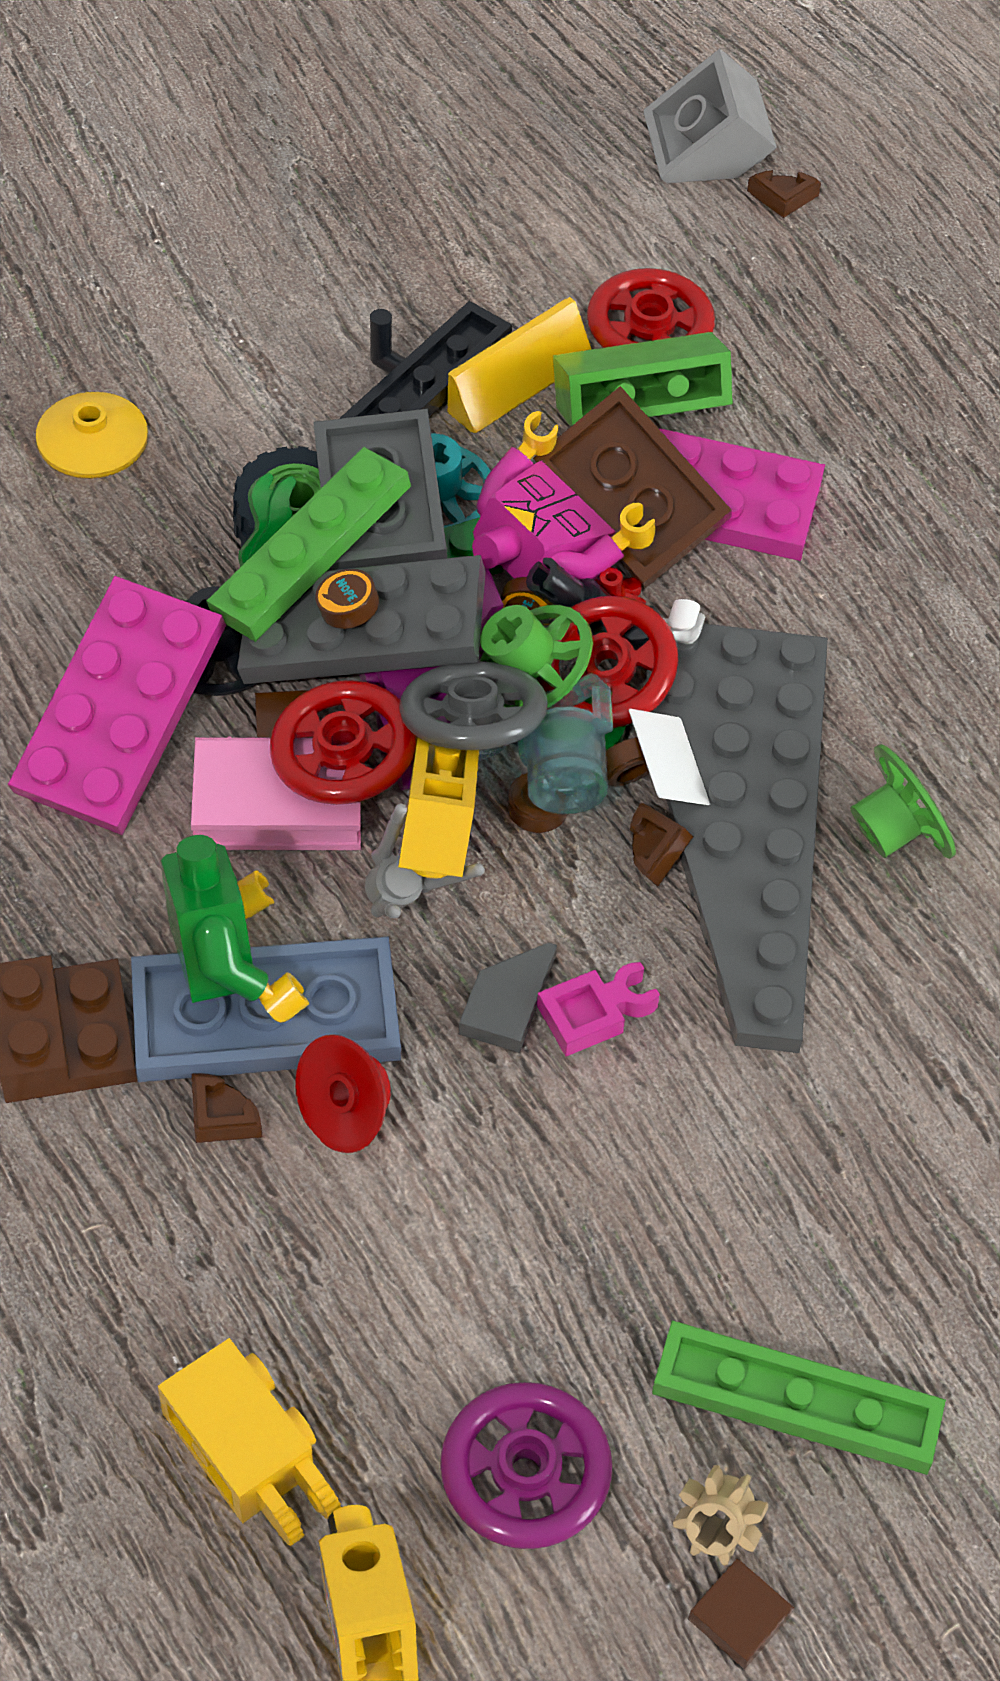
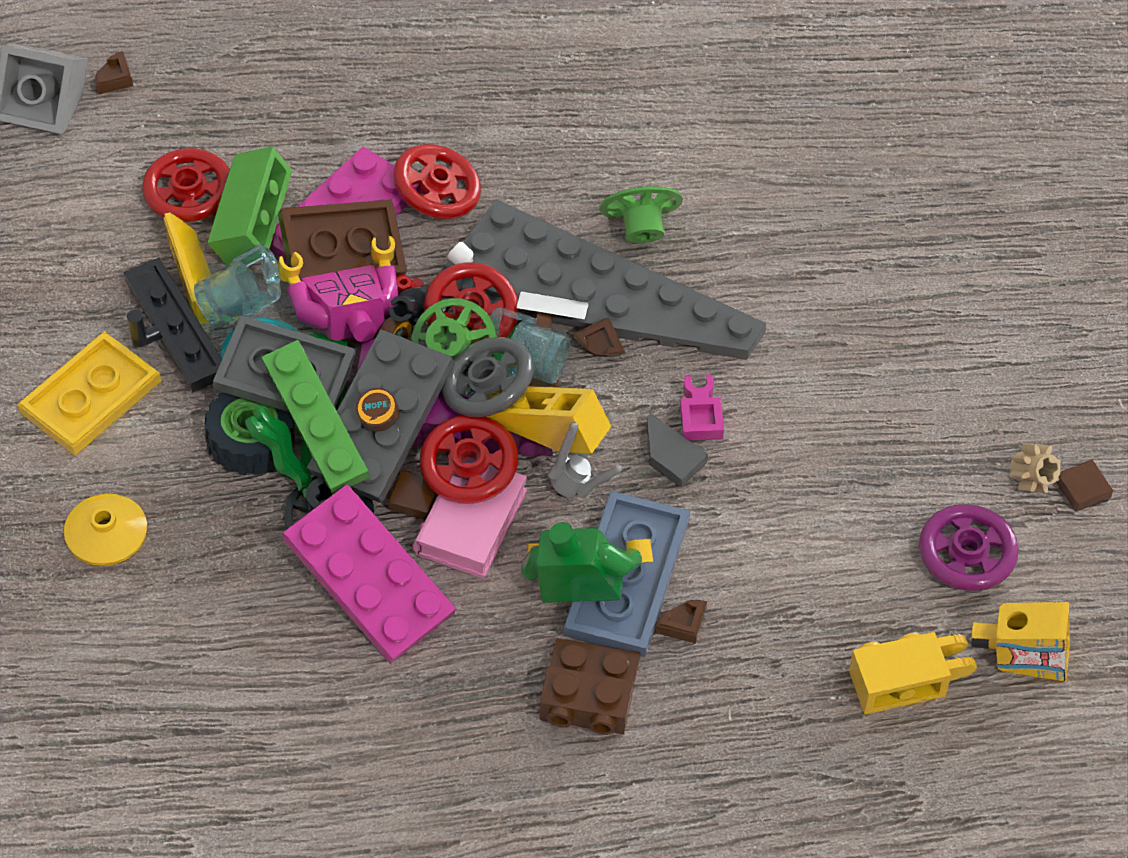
camera: 65 degrees left, 0 degrees up
red piece [295,1035,391,1153] -> none
bright green plate [652,1320,946,1475] -> none
none -> yellow tile [17,331,162,456]
none -> clear light blue piece [194,245,281,327]
none -> red plate [393,144,481,220]

